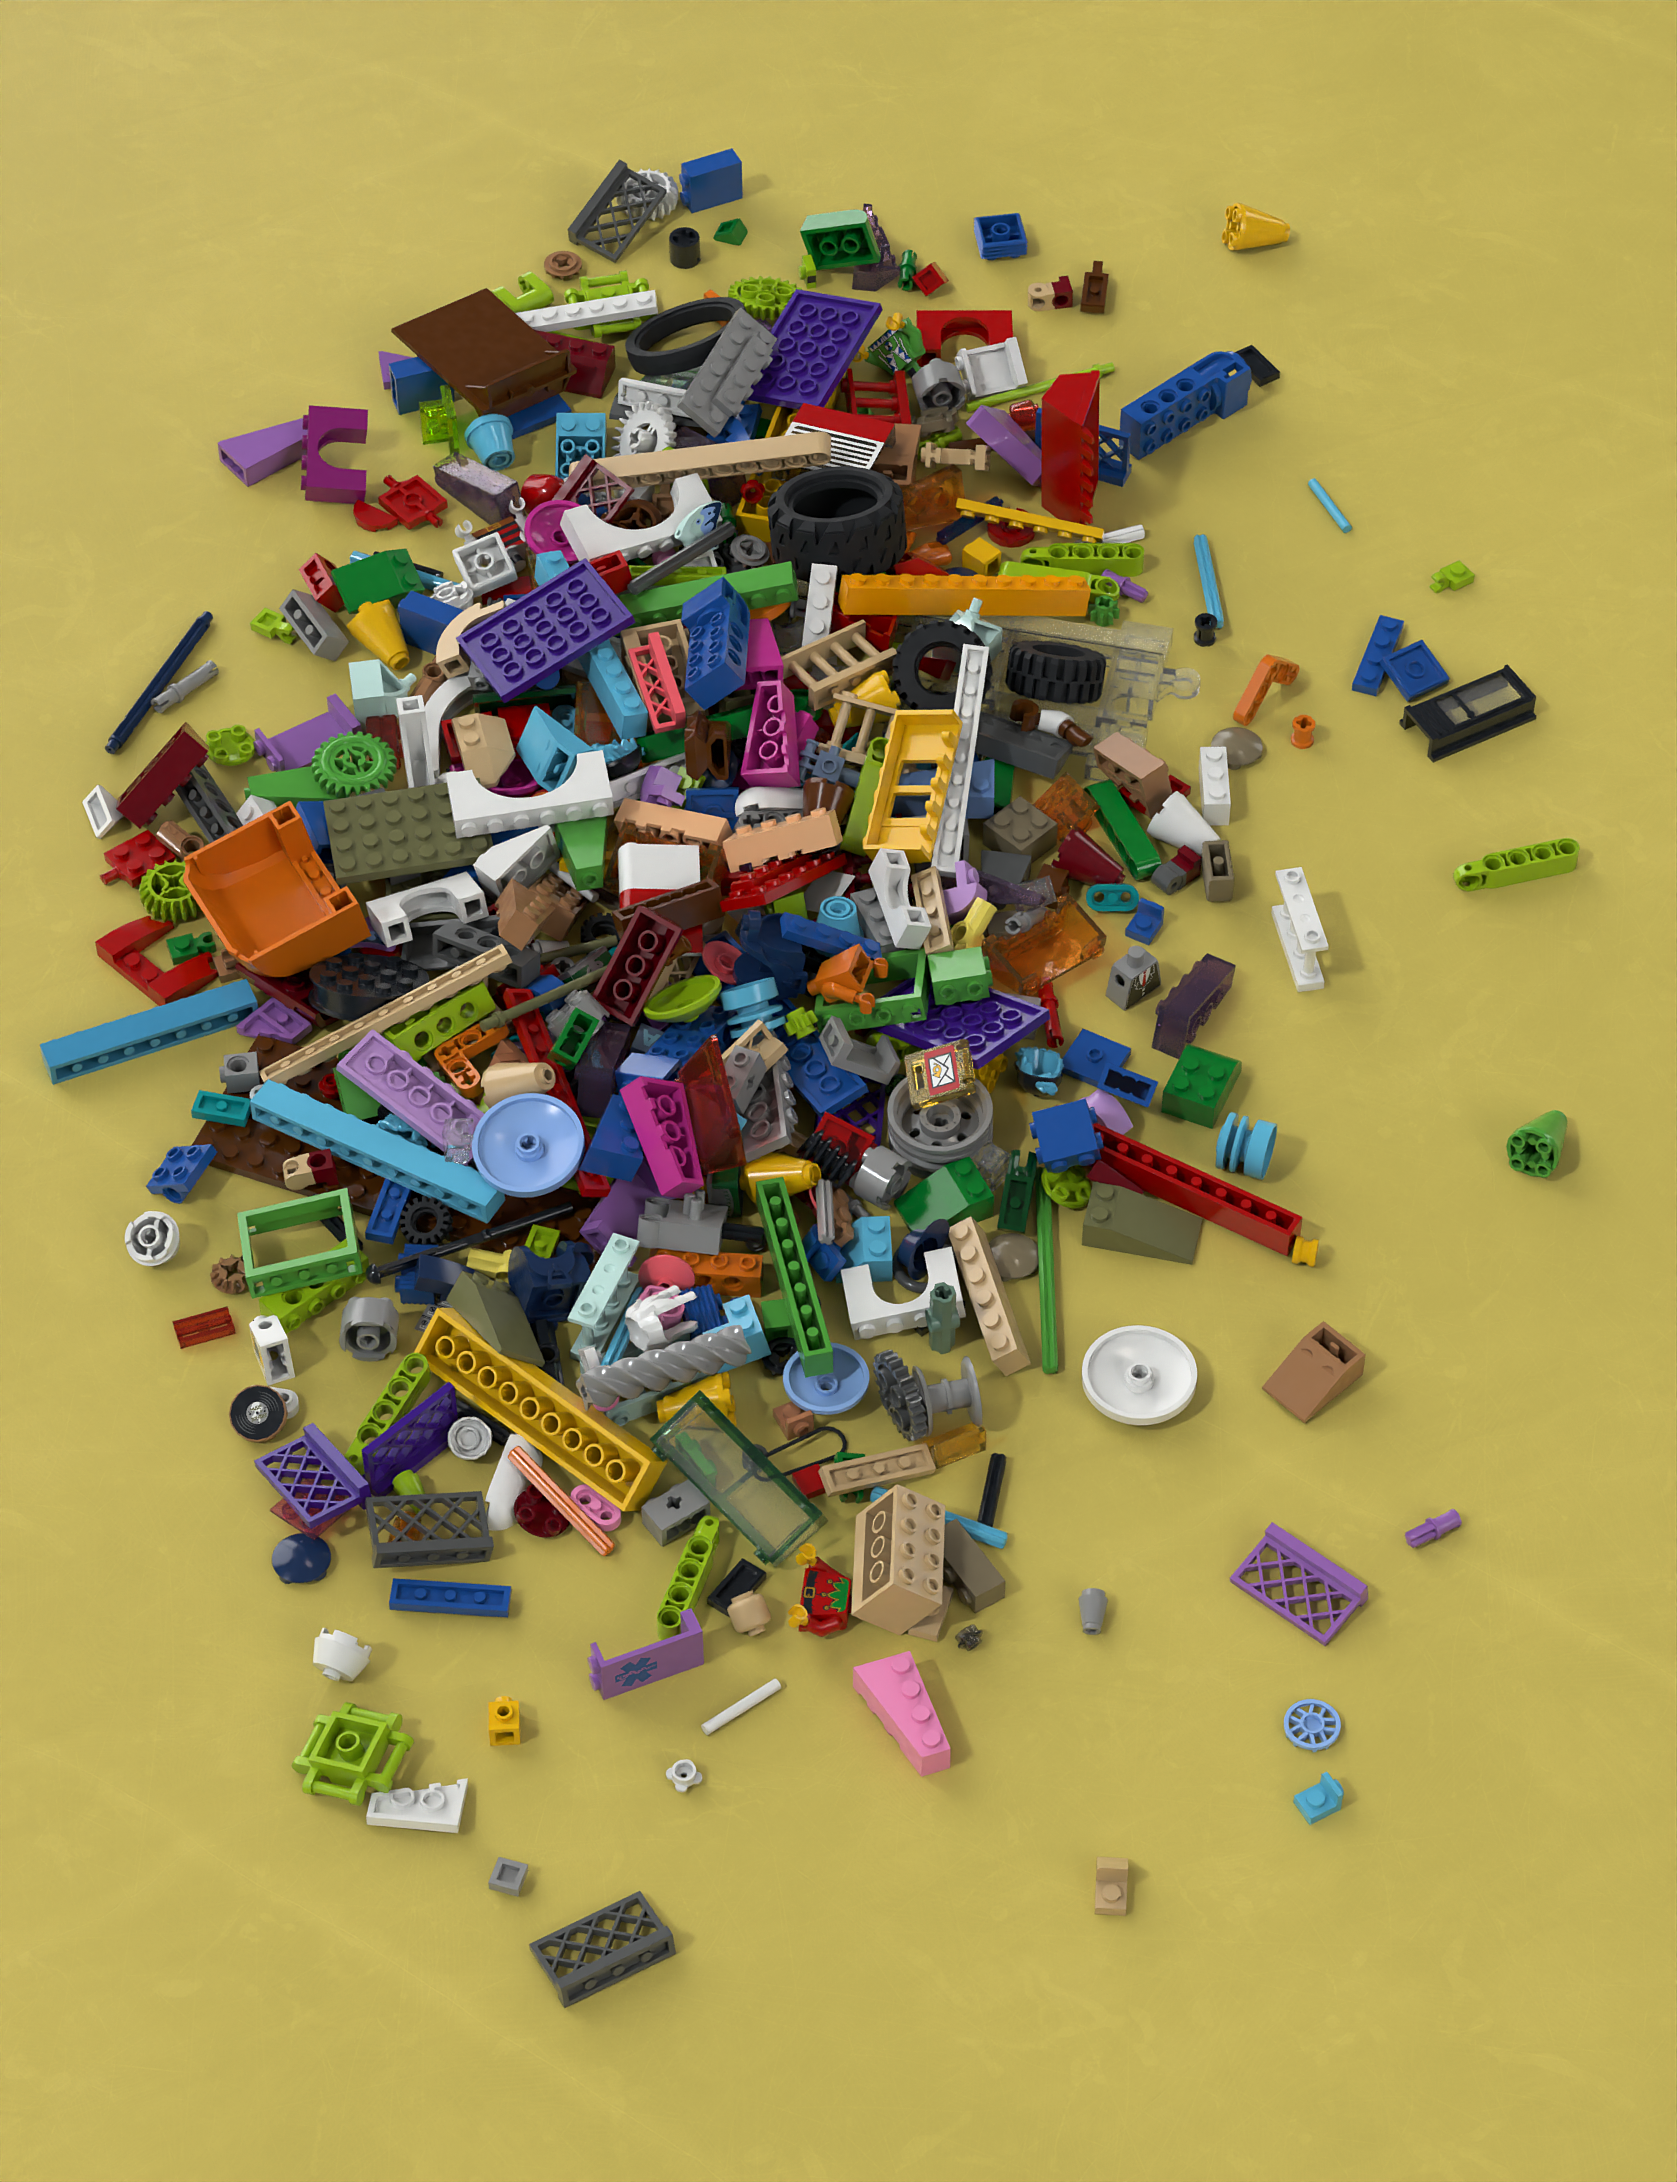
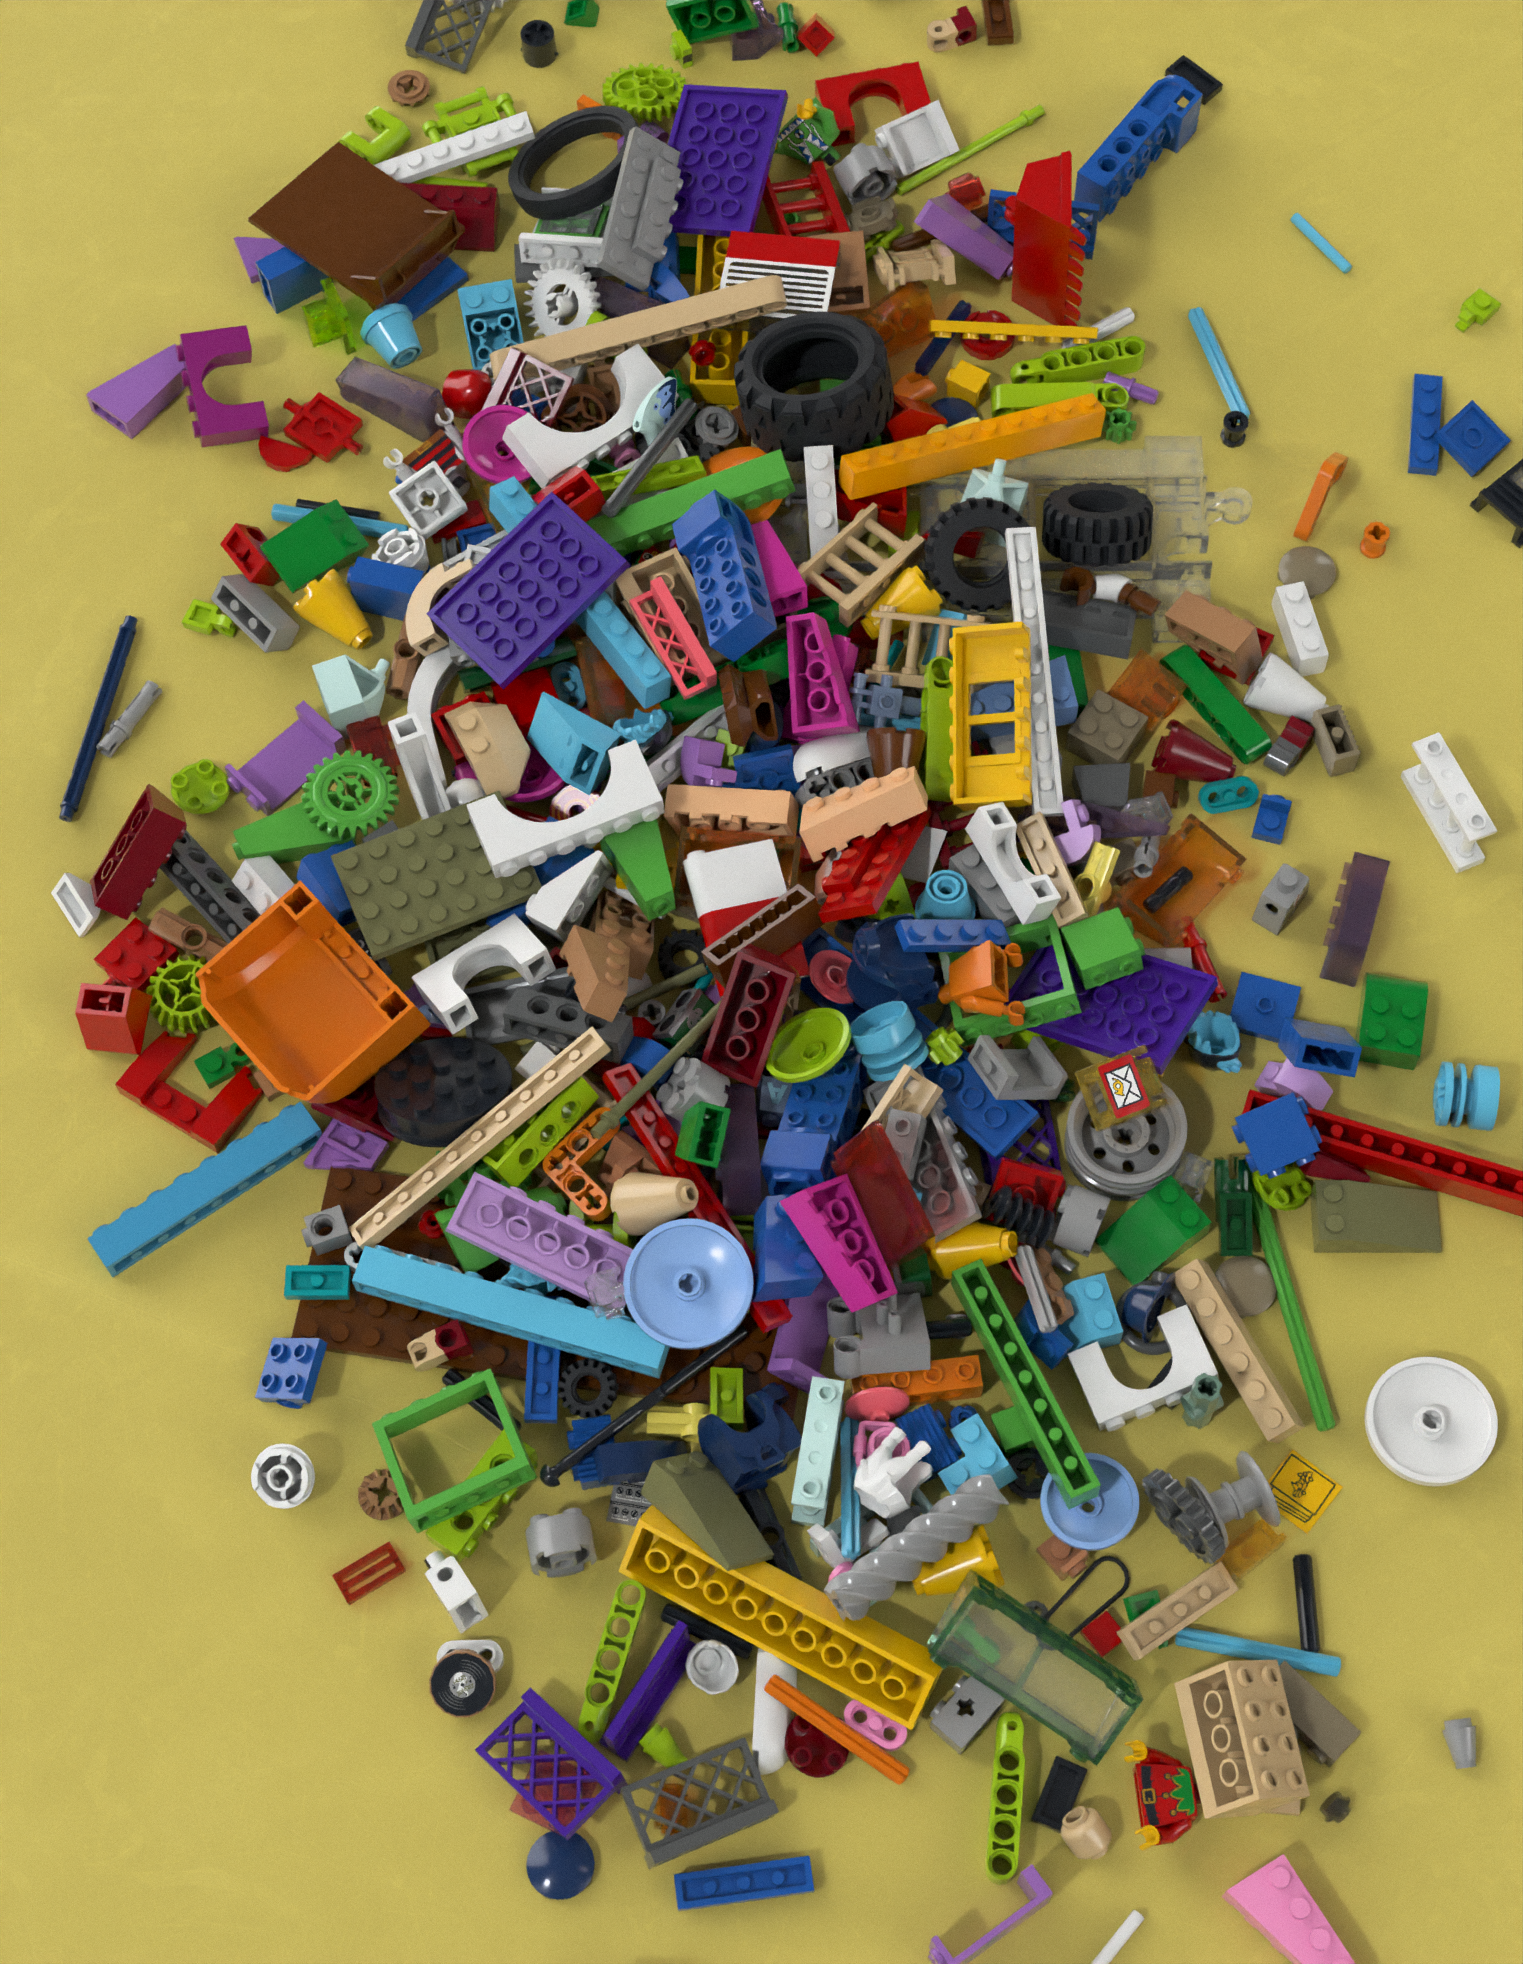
camera: 10 degrees left, 15 degrees up
none -> red slope [75,983,152,1055]
none -> black axle [1143,866,1194,914]
none -> yellow sticker [1267,1449,1343,1534]

